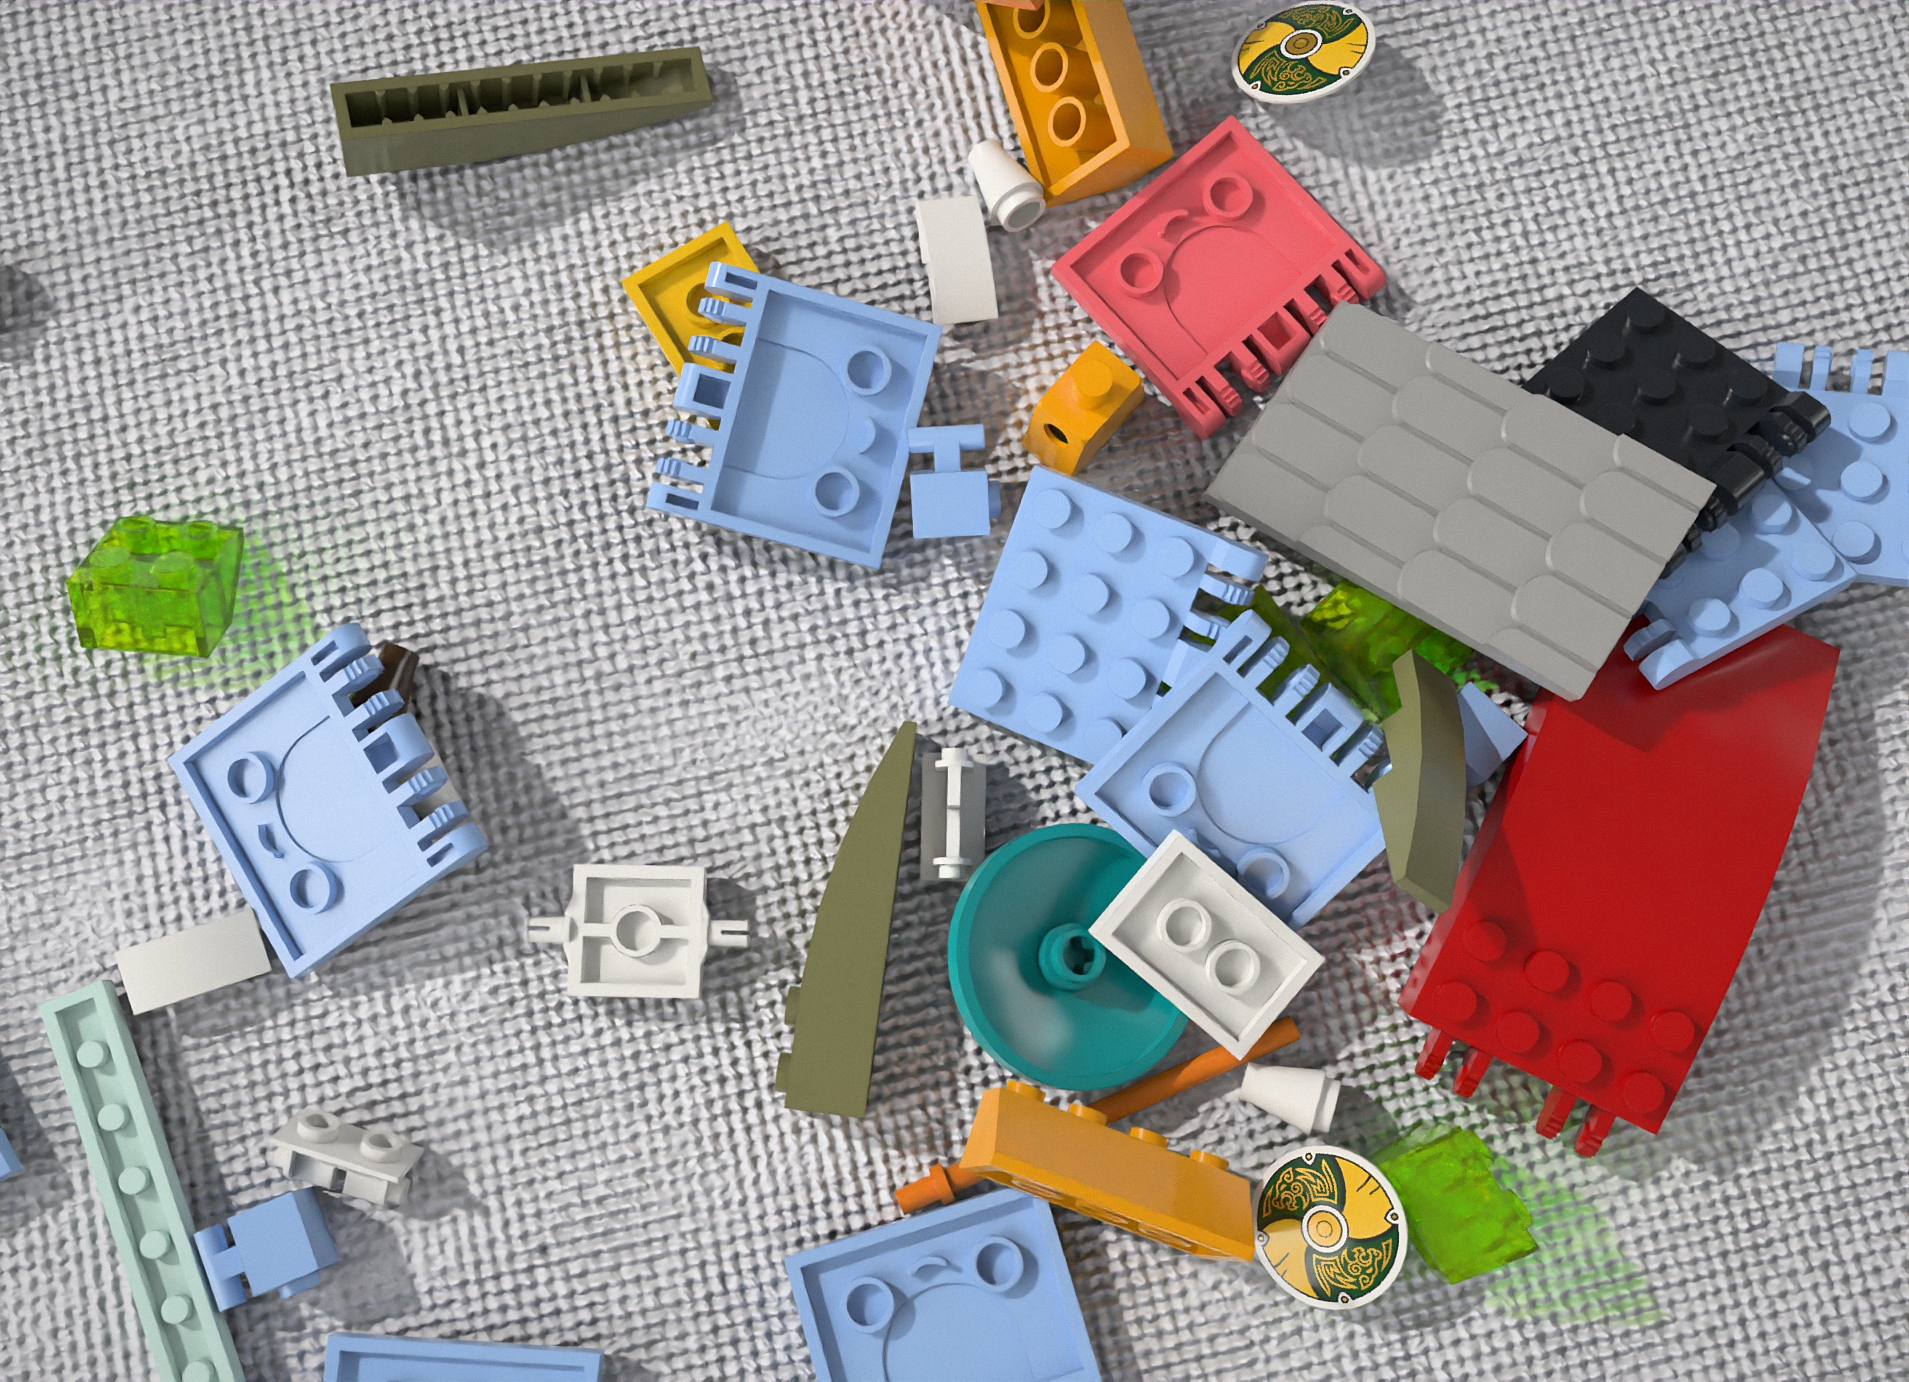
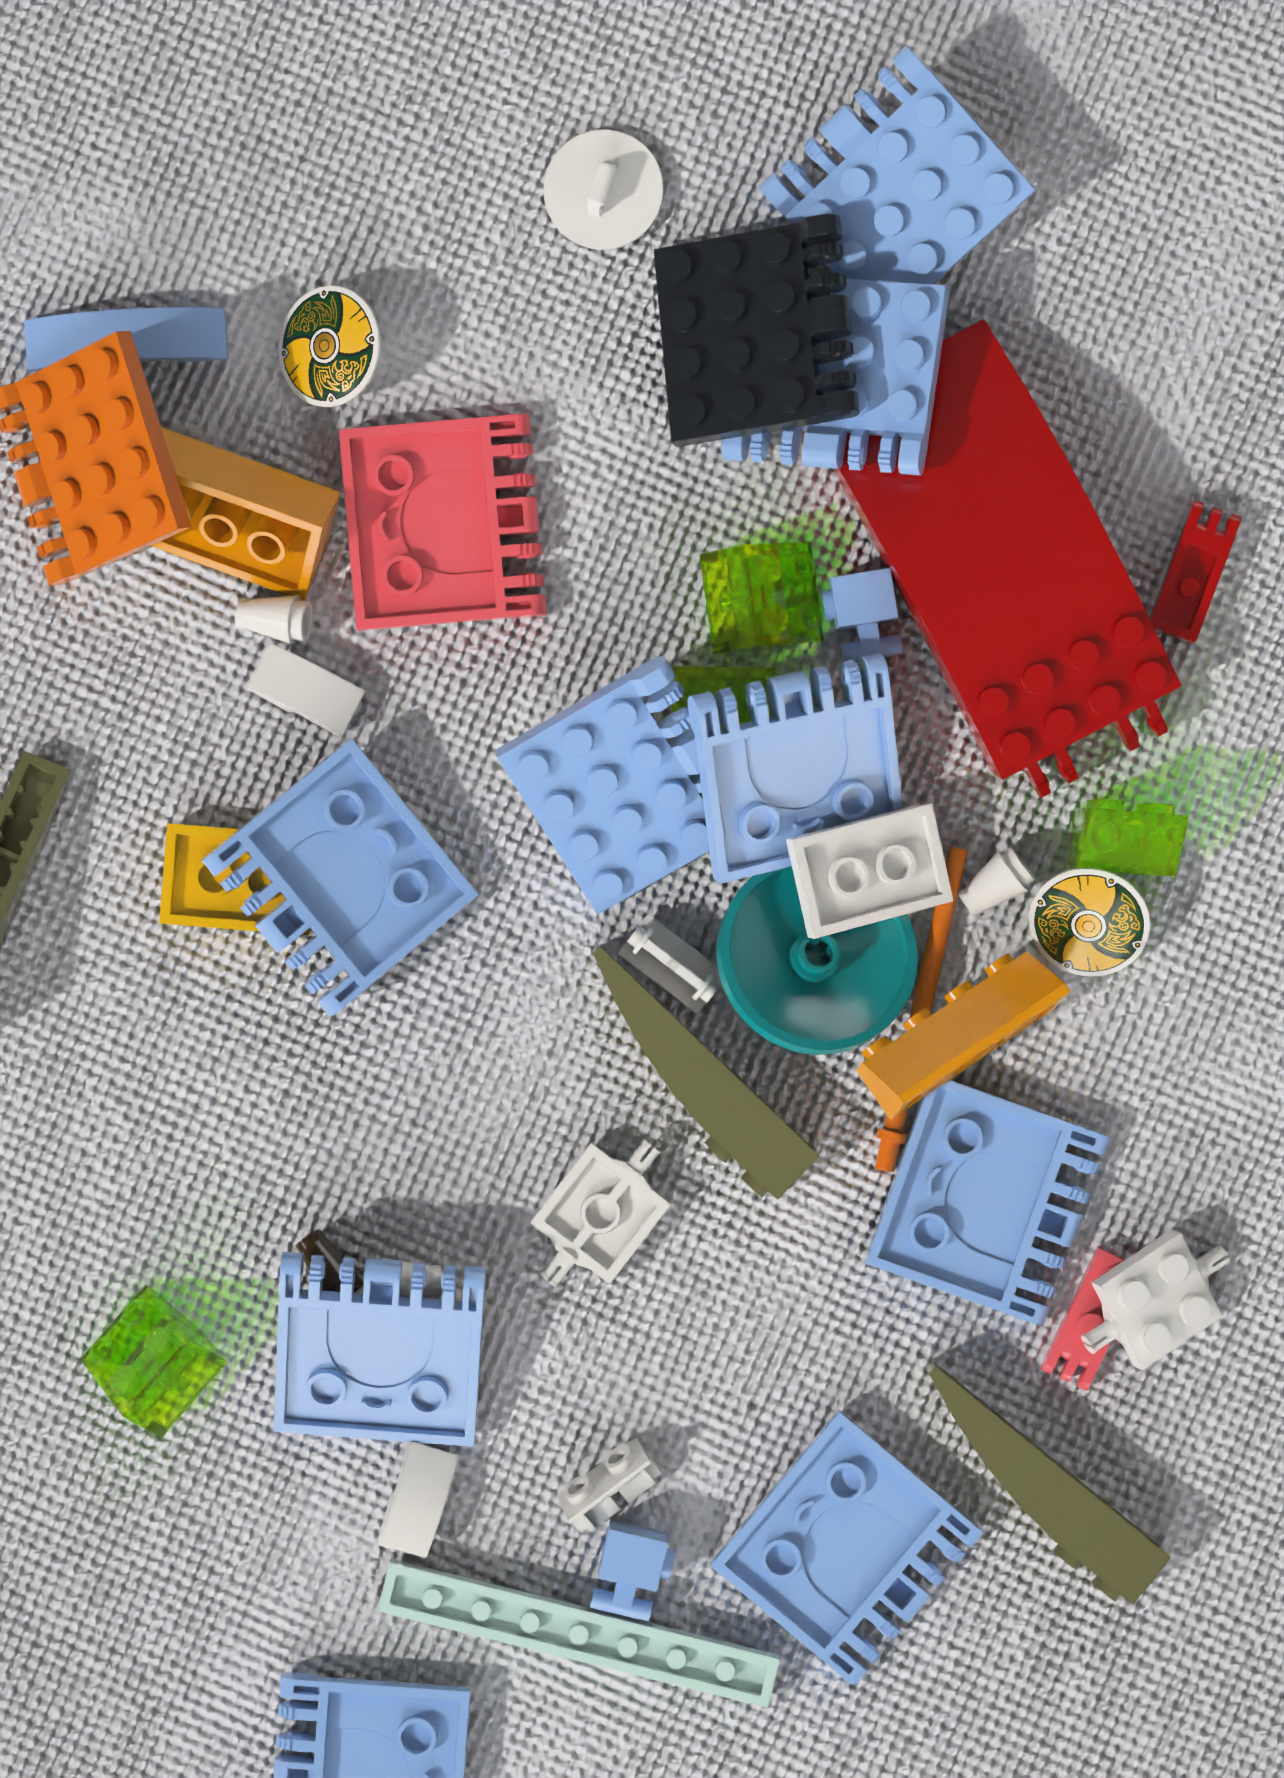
camera: 50 degrees left, 10 degrees up
light blue brick [907,424,1001,539] -> none
light orange torso [1022,340,1144,477] -> none
light grey piece [1201,299,1717,702] -> none
olive slope [1372,649,1467,915] -> none
none -> white shield [543,129,663,250]
none -> red hinge [1149,499,1242,644]

